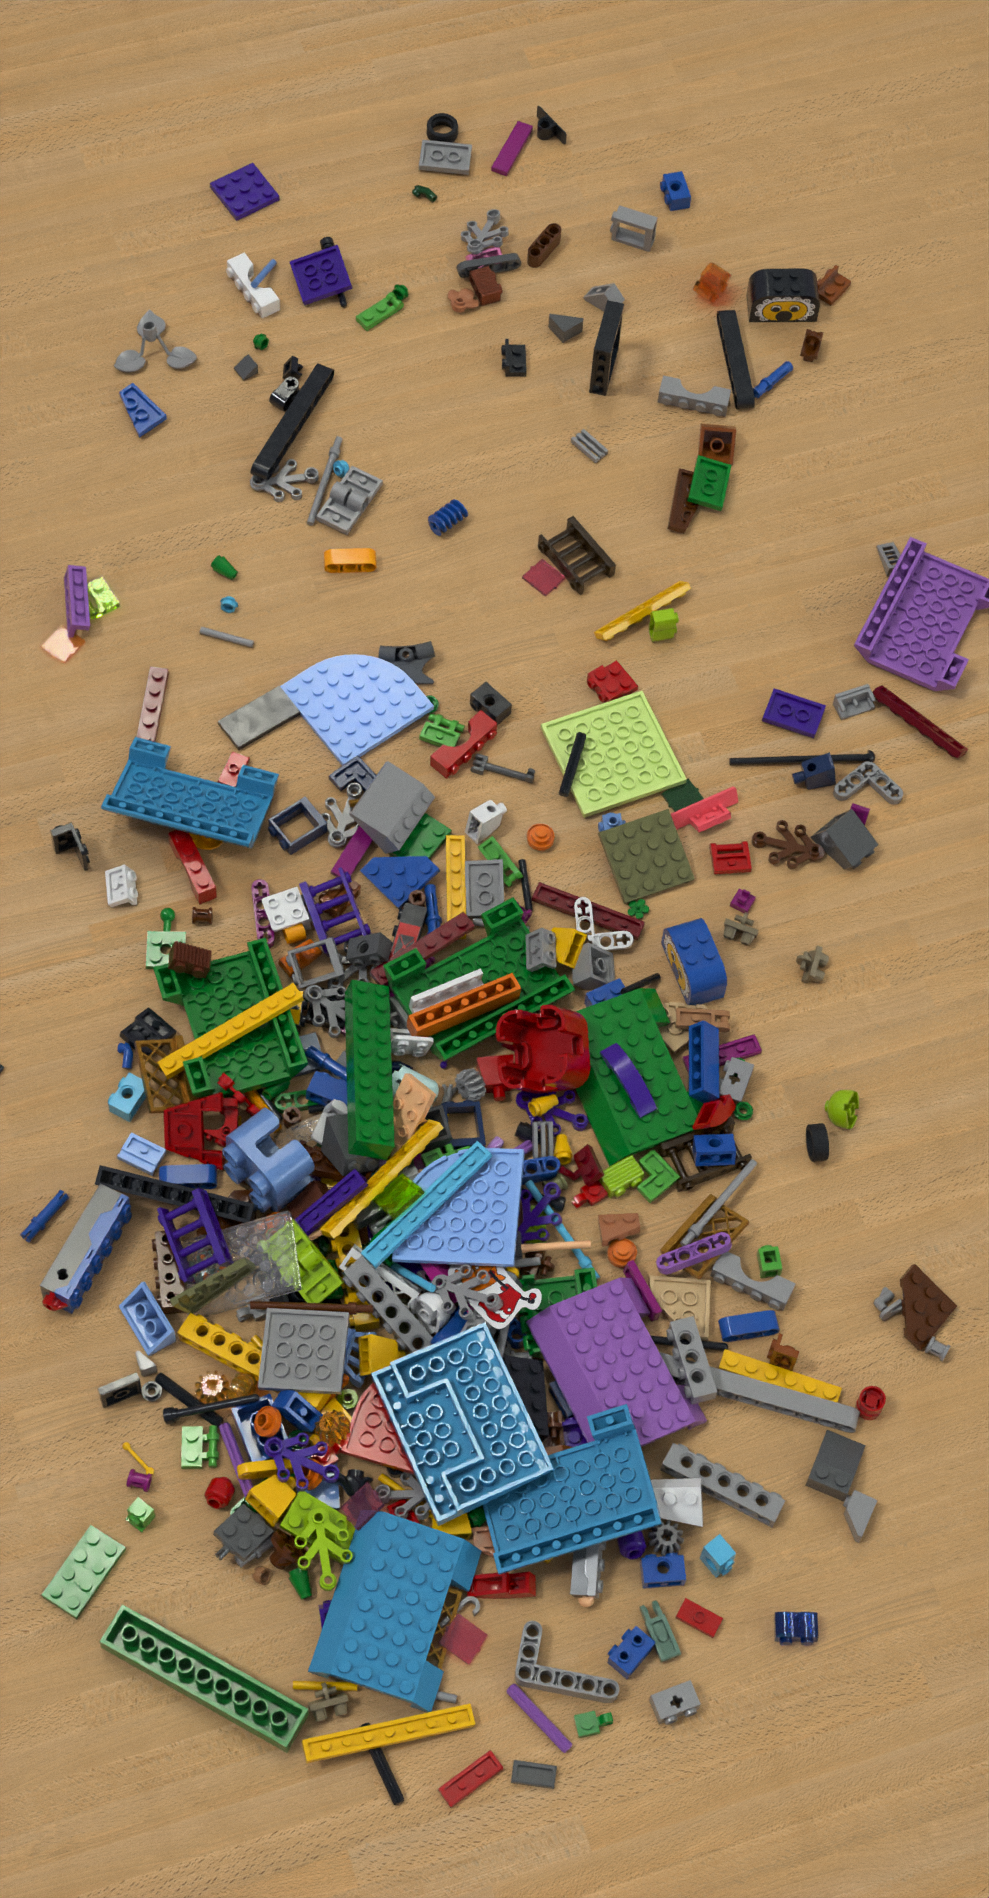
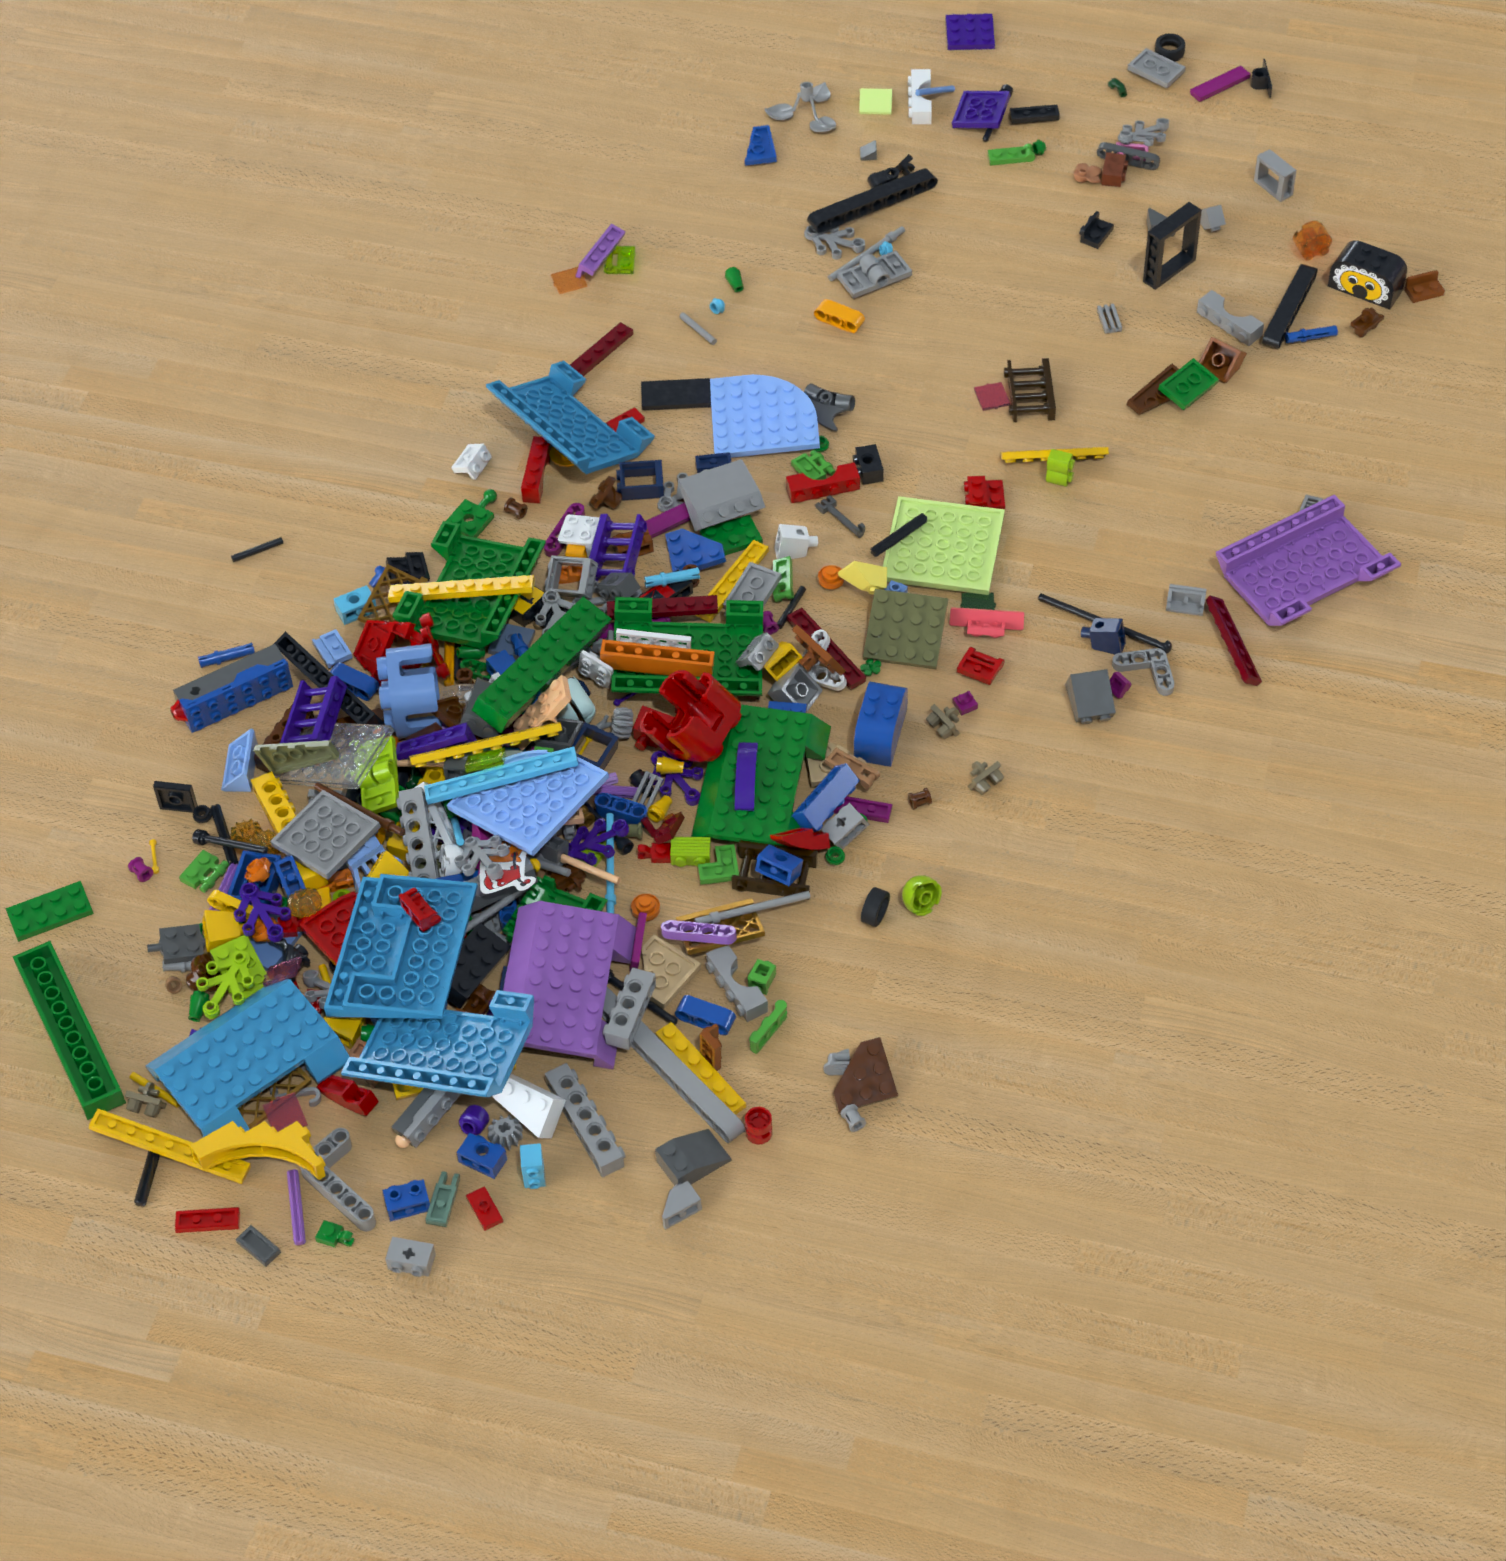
camera: 40 degrees right, 10 degrees down
black bracket [50,822,90,871] -> none
bright green brick [126,1497,155,1533] -> none
light grey slope [135,1351,157,1377] -> none
copper brick [168,941,212,978] -> none
red head [204,1477,235,1509] -> none
green plate [253,333,269,350] -> none
blue pin [424,884,442,934] -> none
blue piece [428,499,468,536] -> none
reddish brown beam [527,223,562,268] -> none
nougat wing [598,1213,640,1247] -> none
black bar [621,973,661,994] -> none
blue brick [660,171,691,211] -> none
reddish brown plant [752,820,824,869] -> none
dark purple plate [762,688,826,738] -> none
clear blue brick [774,1612,818,1646] -> none
none -> yellow arch [189,1121,326,1180]
none -> red hinge [398,888,441,932]
none -> reddish brown plate [589,476,623,509]
none -> medium azure pin [644,567,700,588]
none -> bright green plate [749,1000,787,1054]
none -> dark orange plate [792,625,846,676]
none -> light yellow slope [838,561,887,595]
none -> yellowish green slope [859,88,892,114]
none -> reddish brown bush [908,787,932,810]
none -> black plate [1009,104,1060,124]

